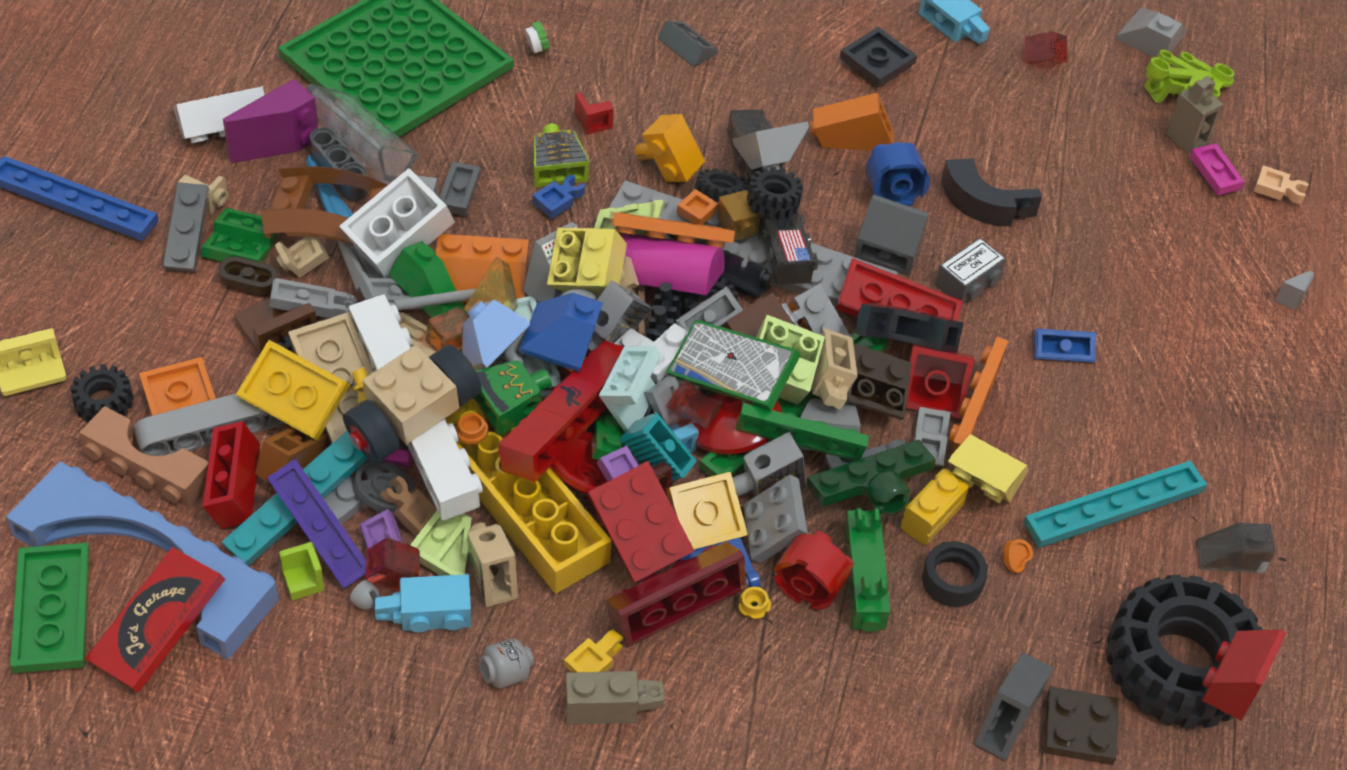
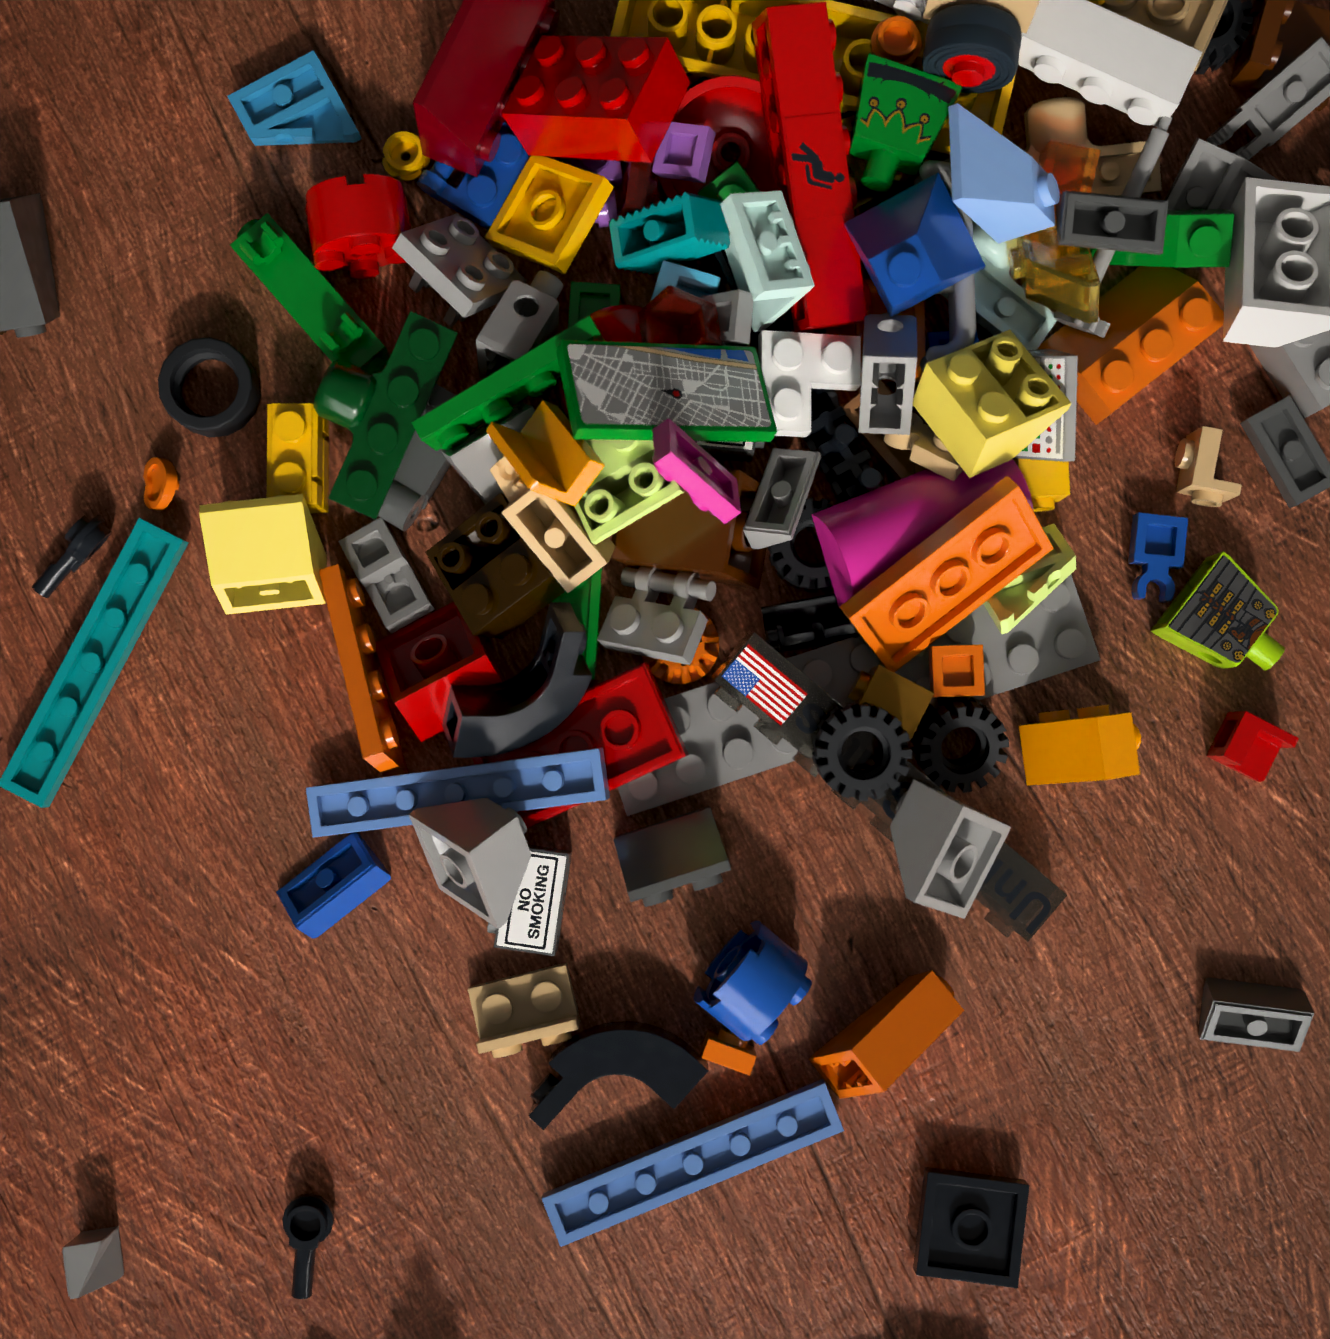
camera: 145 degrees right, 35 degrees up
none -> black plate [32,515,112,598]
none -> dark azure wing [227,50,362,146]
none -> black plate [282,1193,334,1299]
none -> medium blue plate [306,747,610,838]
none -> light grey slope [408,798,531,929]
none -> tan bracket [468,962,581,1058]
none -> light orange panel [486,400,605,506]
none -> medium blue plate [542,1079,844,1247]
none -> dark pink plate [652,418,741,524]
none -> orange plate [700,1027,757,1076]
none -> dark grey slope [1055,190,1168,255]
none -> tan bracket [1175,426,1242,507]

